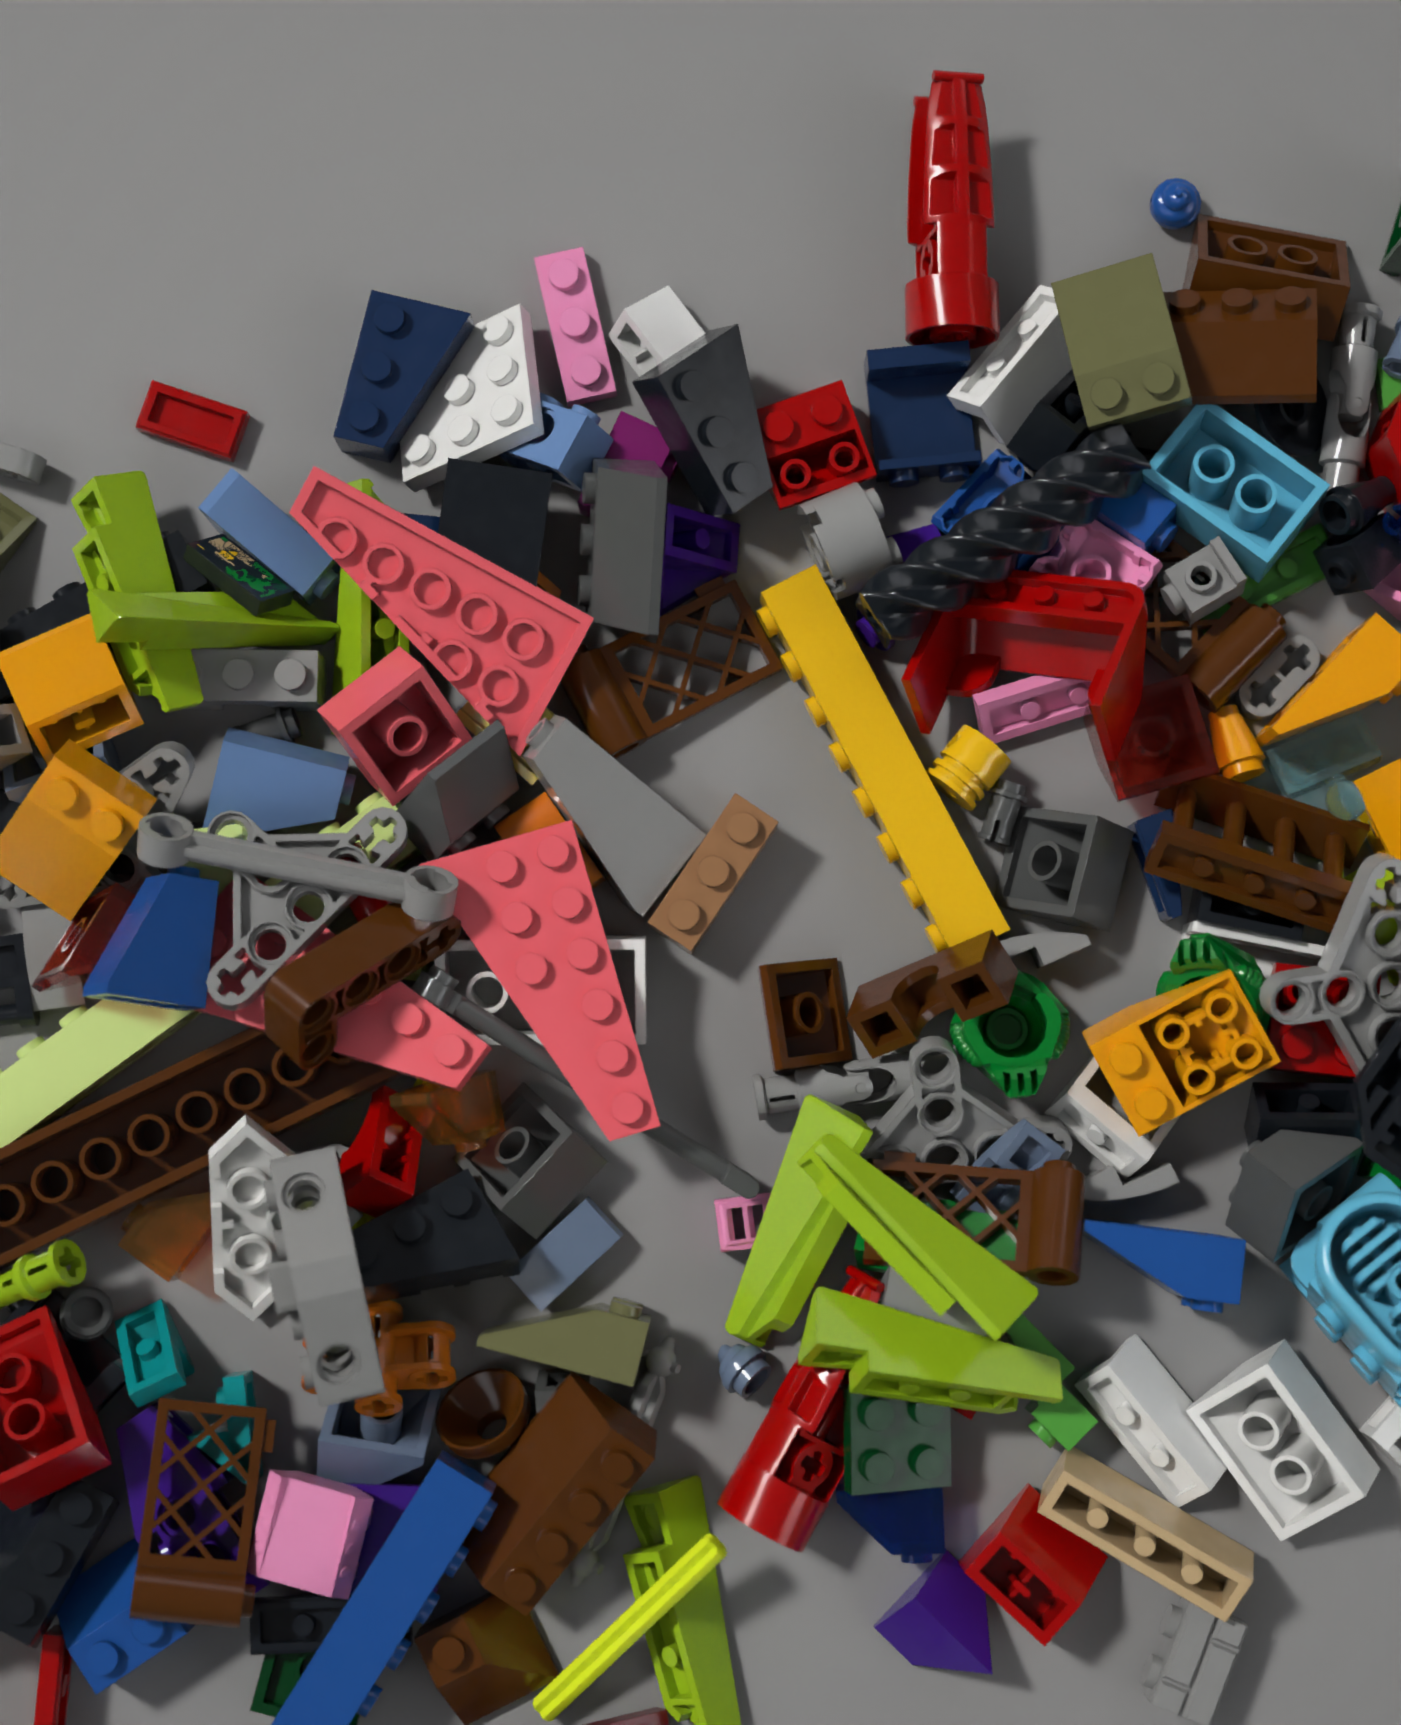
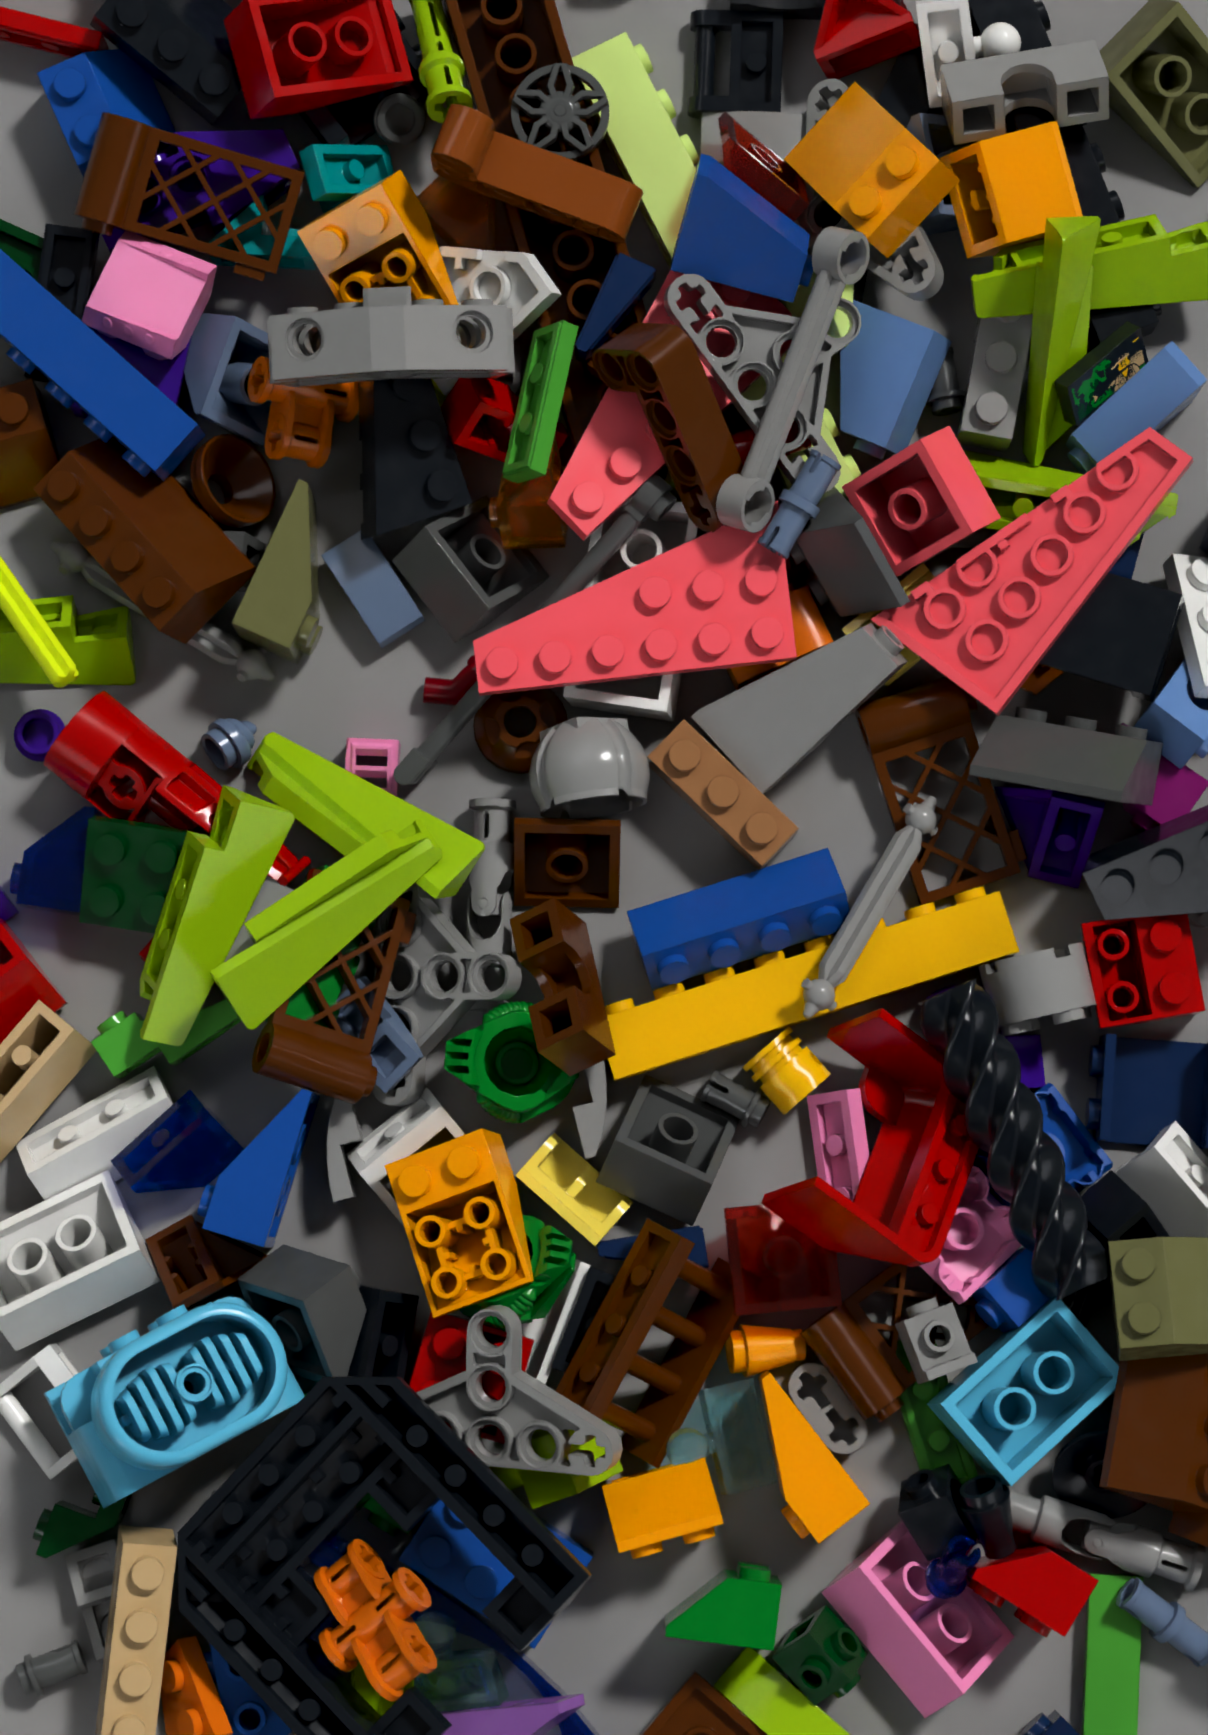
camera: 100 degrees right, 0 degrees up
none -> dark purple plate [14,709,65,762]
none -> clear blue slope [111,1090,244,1193]
none -> reddish brown slope [145,1214,268,1311]
none -> light orange slope [297,169,459,305]
none -> dark red arm [423,655,477,706]
none -> dark orange beam [431,104,643,243]
none -> reddish brown piece [473,688,568,774]
none -> bright green tile [502,320,579,484]
none -> dark grey wheel [511,63,609,161]
none -> light yellow hinge [515,1133,634,1246]
none -> light grey piece [529,717,650,819]
none -> dark blue slope [574,253,657,364]
none -> blue brick [627,848,850,990]
none -> sand blue pin [757,449,841,559]
none -> light grey wheel [801,796,938,1019]

